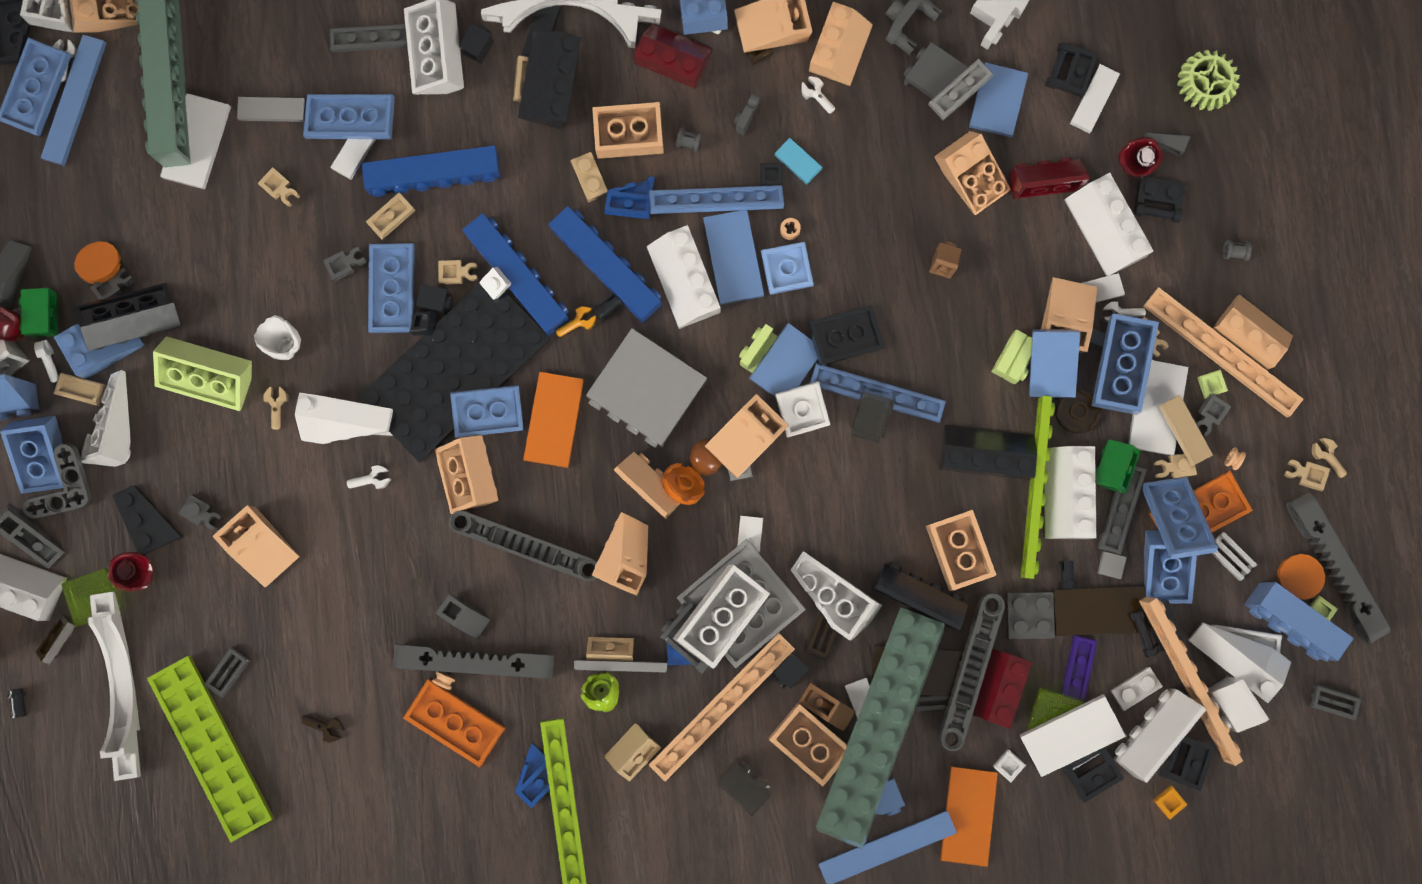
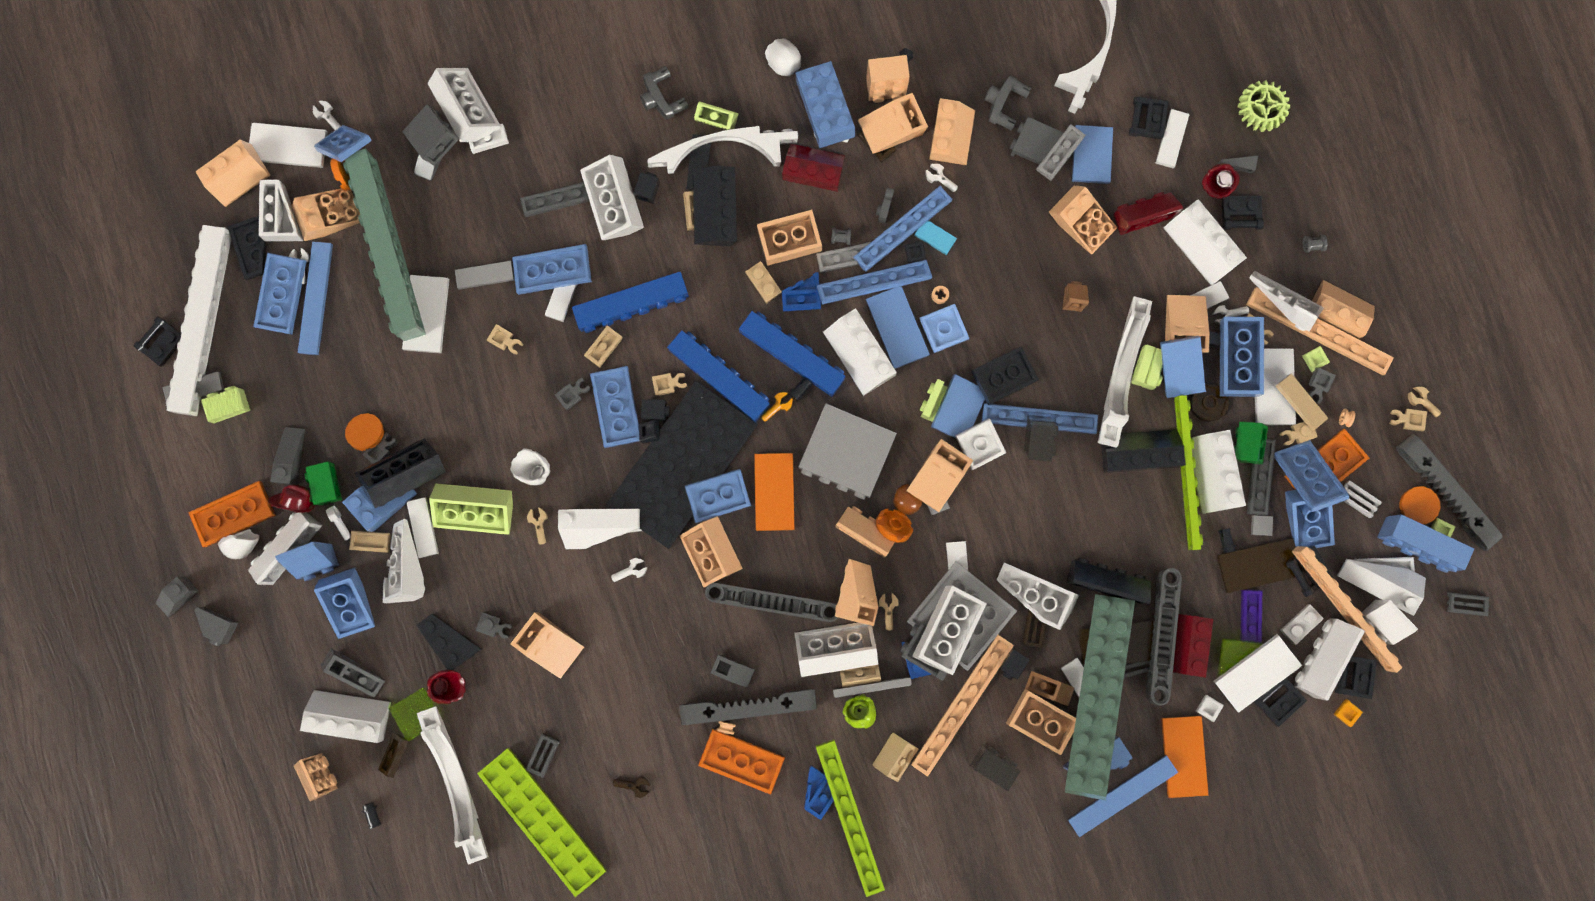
camera: 10 degrees left, 0 degrees up
dark grey beam [22,443,92,519] -> none
white plate [479,267,511,300] -> none
light nougat brick [926,510,996,591] -> none
dark grey plate [1006,592,1055,639] -> none
none -> white tile [407,497,439,558]
none -> white slope [795,622,878,677]
none -> light grey tile [816,242,871,273]
none -> medium blue tile [854,186,953,272]
none -> tan bar [879,593,899,631]
none -> white slope [1098,296,1152,448]
none -> white wedge [1250,271,1324,331]

